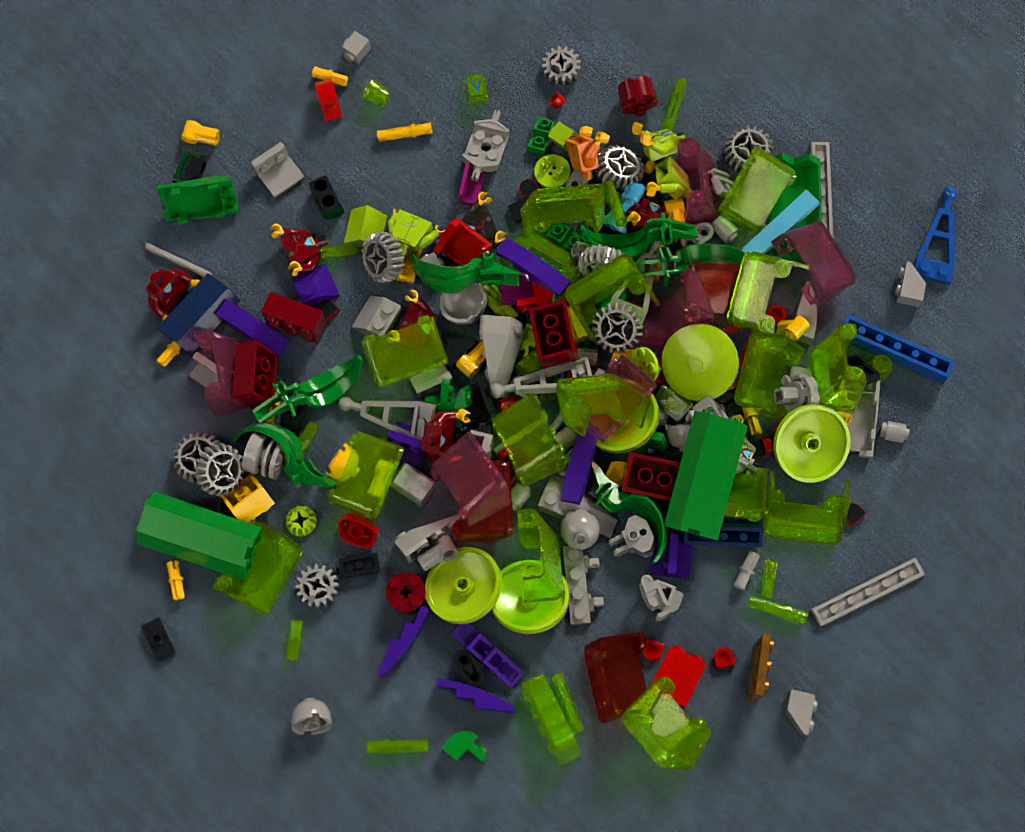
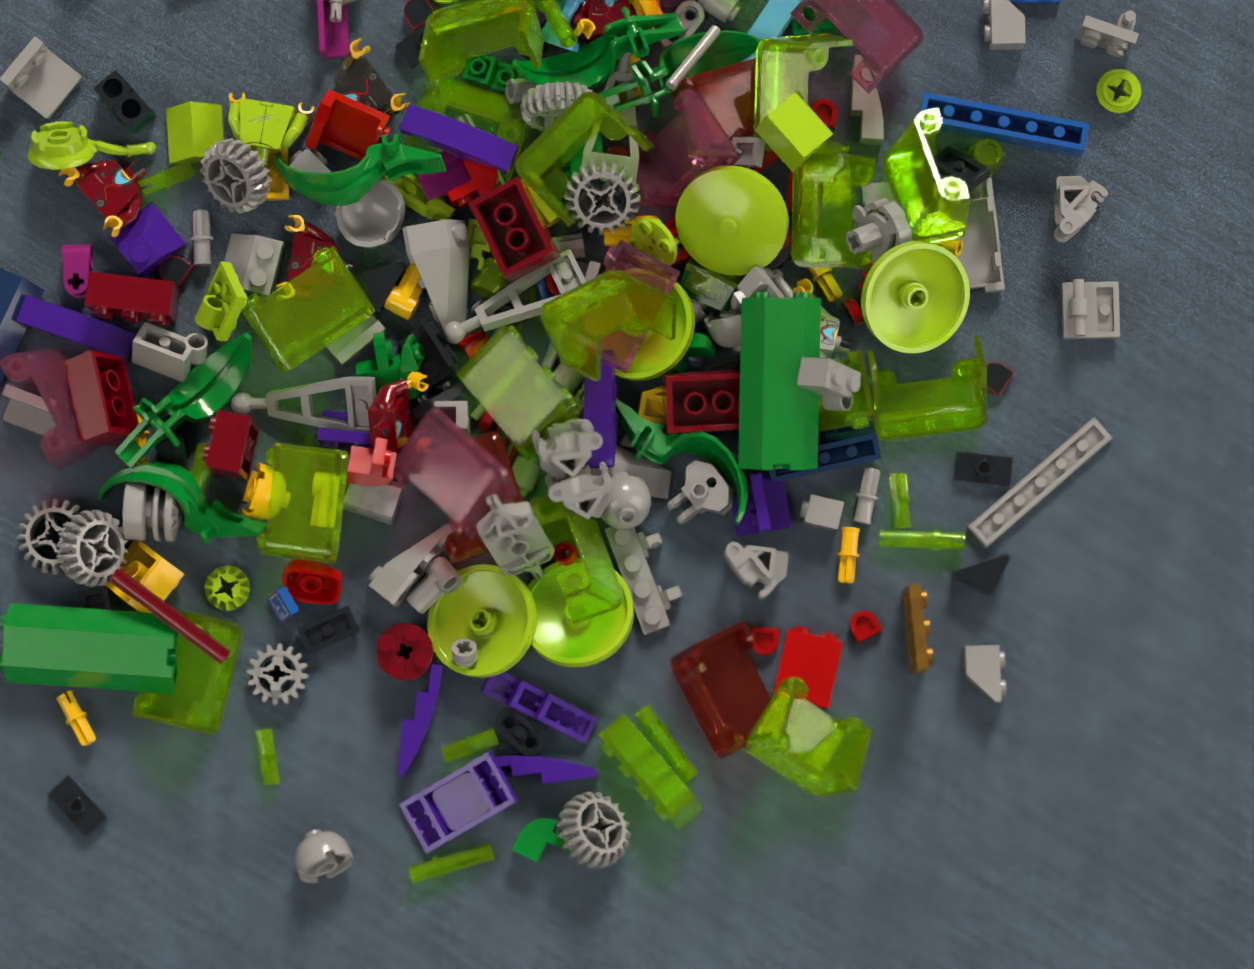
camera: 20 degrees left, 10 degrees up
yellow piece [776,315,810,341] -> none
light grey brick [880,421,910,443] -> none
none -> lime piece [28,121,156,170]
none -> magenta piece [62,244,94,300]
none -> dark red axle [110,568,231,664]
none -> light grey hinge [132,322,208,382]
none -> light grey axle [191,210,213,266]
none -> lime plate [195,261,247,341]
none -> dark red brick [203,410,260,482]
none -> blue tile [267,586,299,623]
none -> brick [346,437,397,486]
none -> slope [399,751,518,854]
none -> clear neon green axle [441,728,499,763]
none -> light grey bush [451,638,478,667]
none -> light grey plate [476,494,555,580]
none -> light grey piece [531,419,603,480]
none -> light grey piece [545,462,612,520]
none -> red hinge [553,541,578,566]
none -> light grey gear [557,791,631,869]
none -> light grey bar [666,25,721,90]
none -> light grey bracket [728,137,766,169]
none -> lime slope [755,92,833,172]
none -> light grey hinge [797,357,861,411]
none -> light grey brick [800,494,844,532]
none -> yellow axle [837,527,860,584]
none -> black slope [952,554,1010,597]
none -> black plate [953,452,1013,486]
none -> light grey piece [1054,176,1108,243]
none -> light grey plate [1061,279,1120,339]
none -> light grey plate [1075,10,1139,57]
none -> lime gear [1096,69,1141,114]

